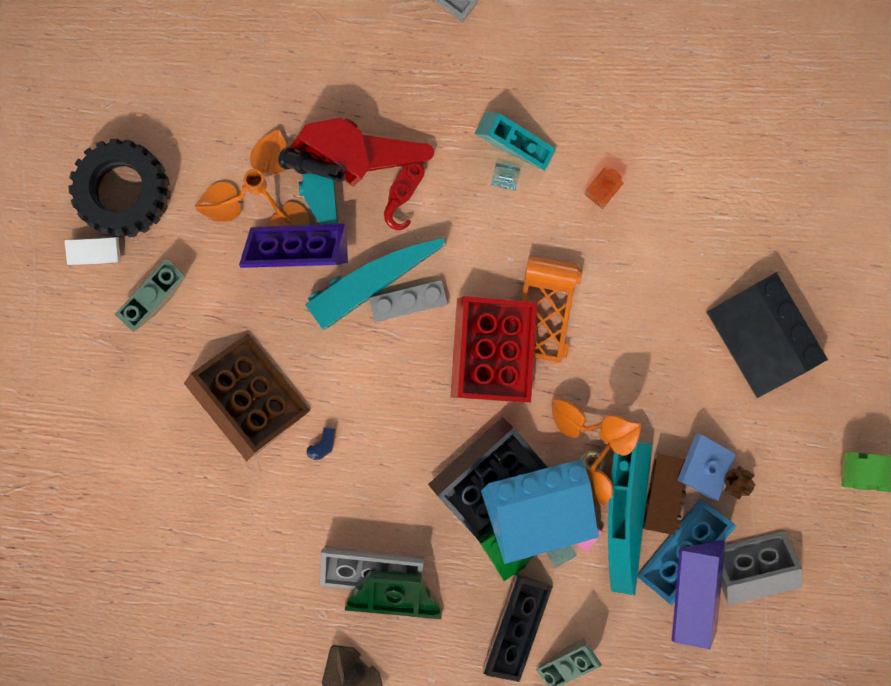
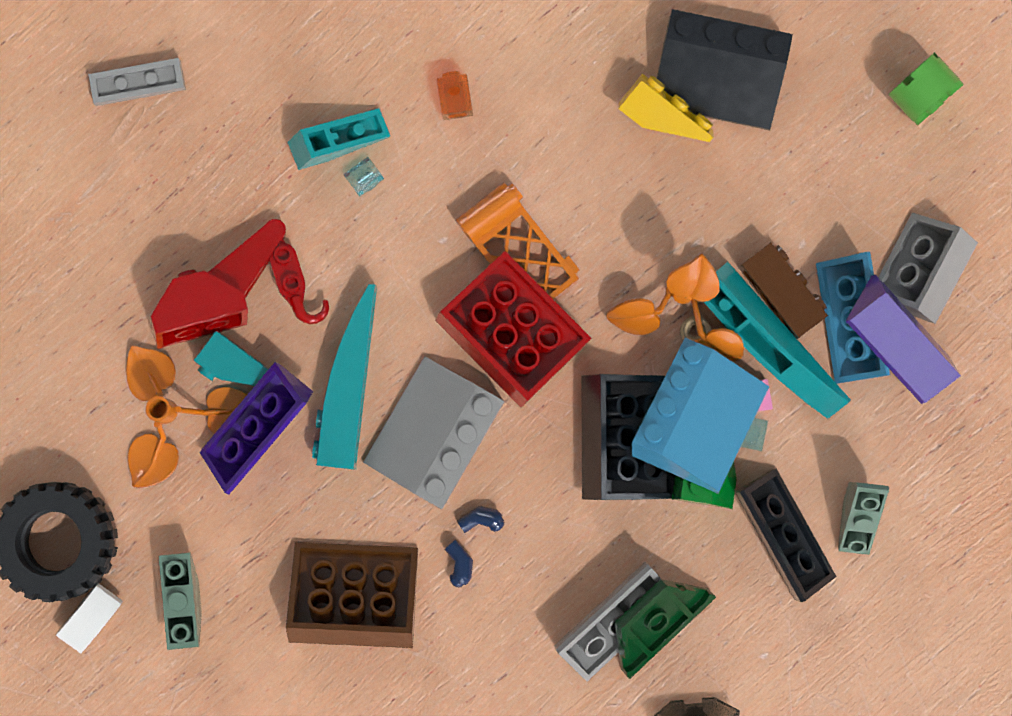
camera: 45 degrees left, 0 degrees up
black pin [278,147,346,182] -> none
light grey plate [369,280,448,323] -> none
medium blue plate [678,434,736,501] -> none
reddish brown gear [724,466,756,500] -> none
none -> light grey slope [363,357,504,509]
none -> dark blue arm [457,506,505,533]
none -> yellow slope [618,73,714,142]

